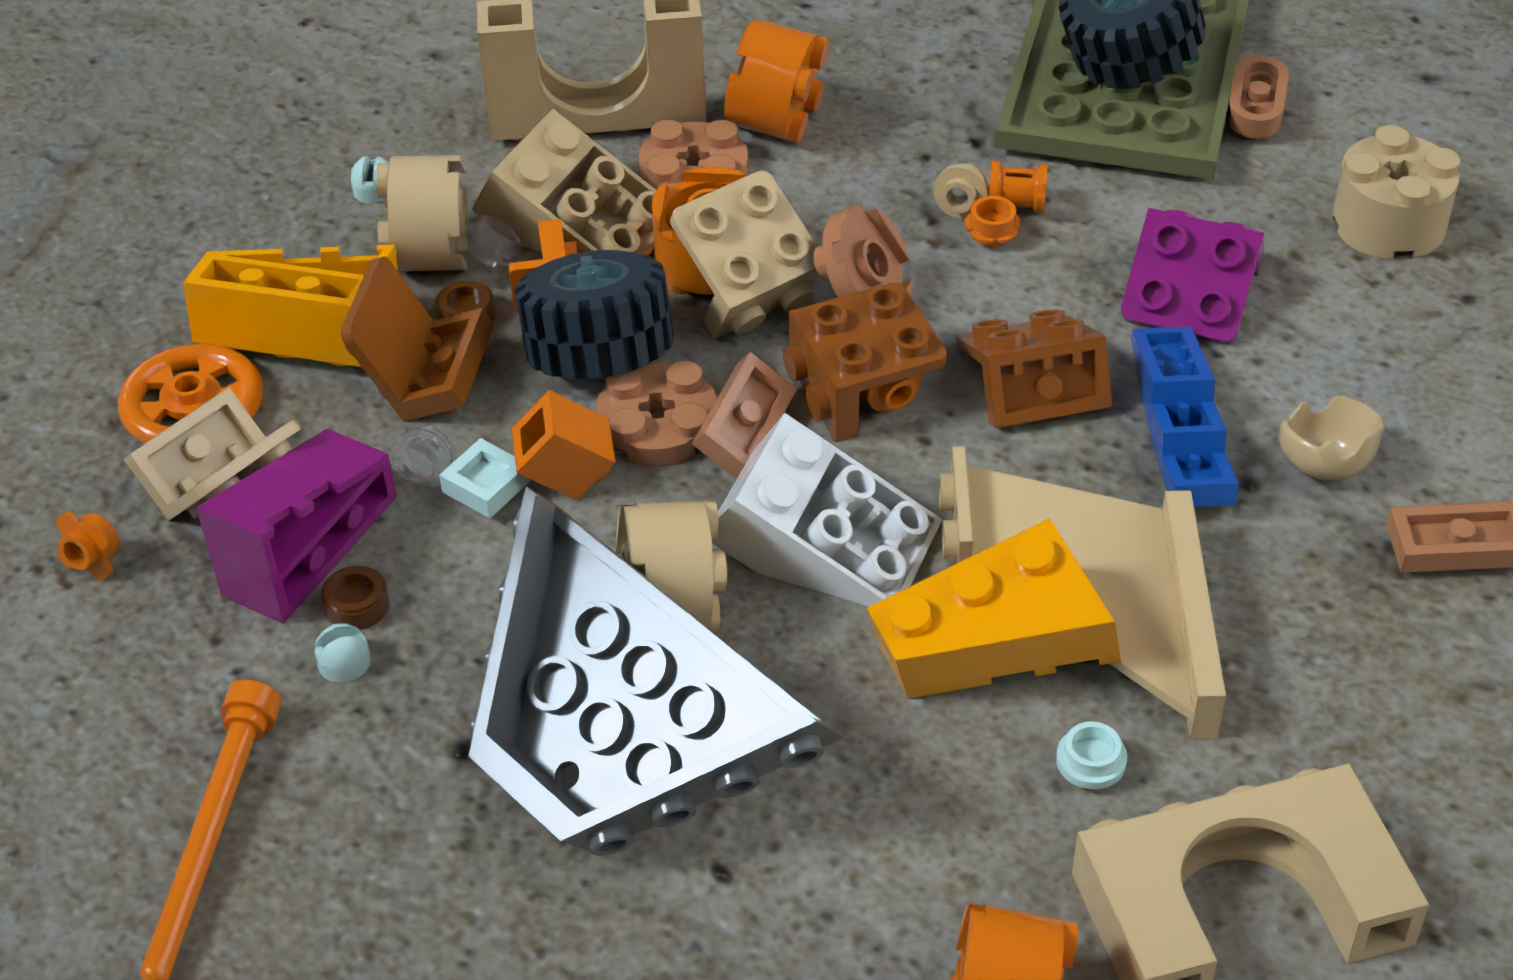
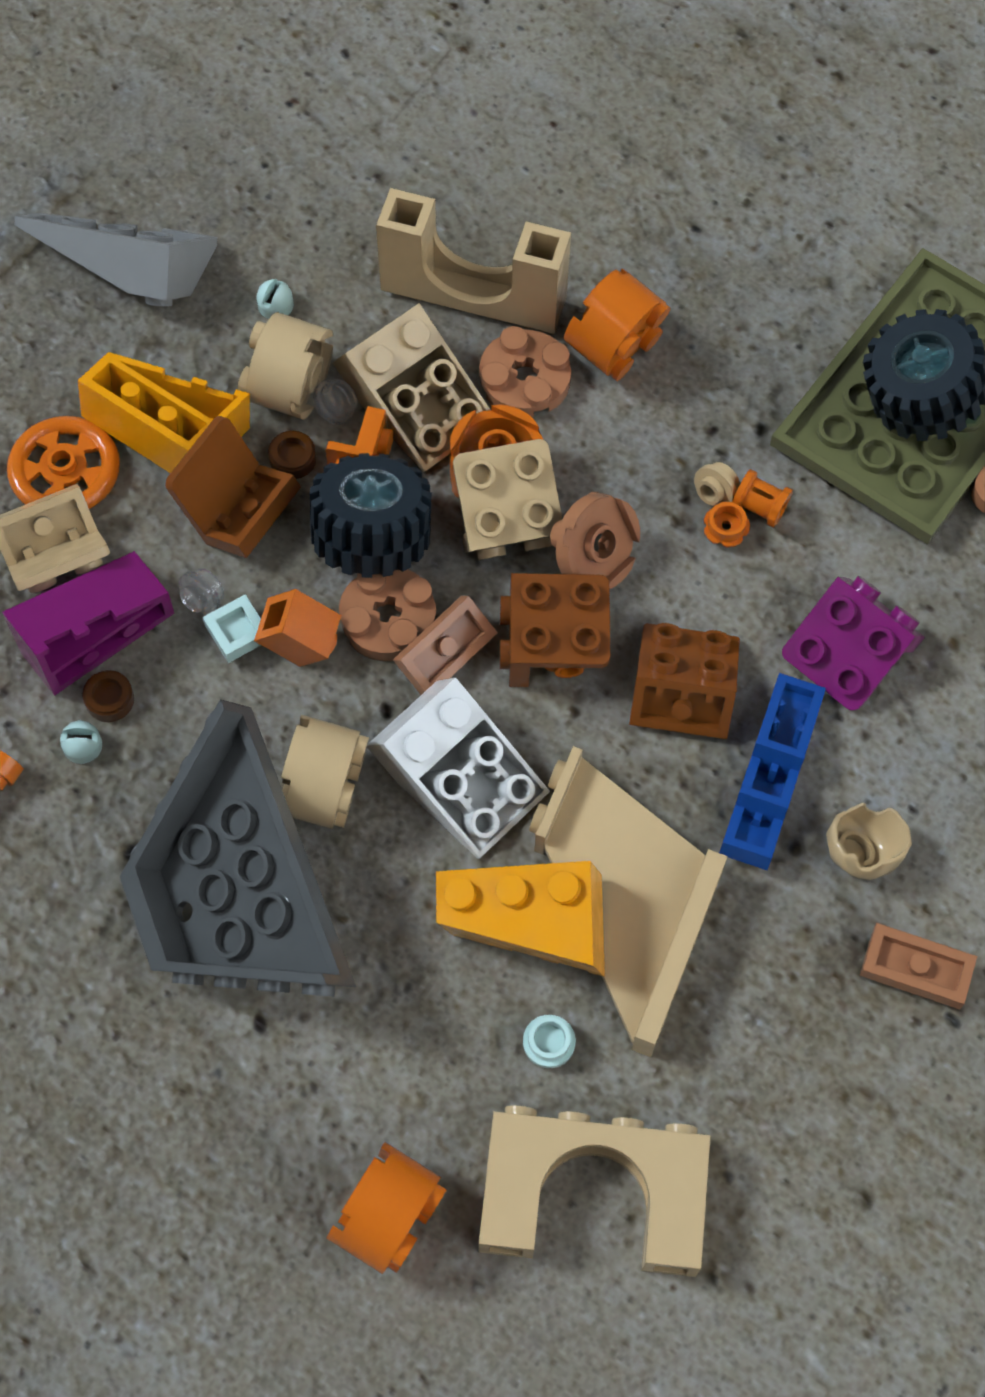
camera: 20 degrees right, 20 degrees up
none -> light grey wedge [14,213,218,306]

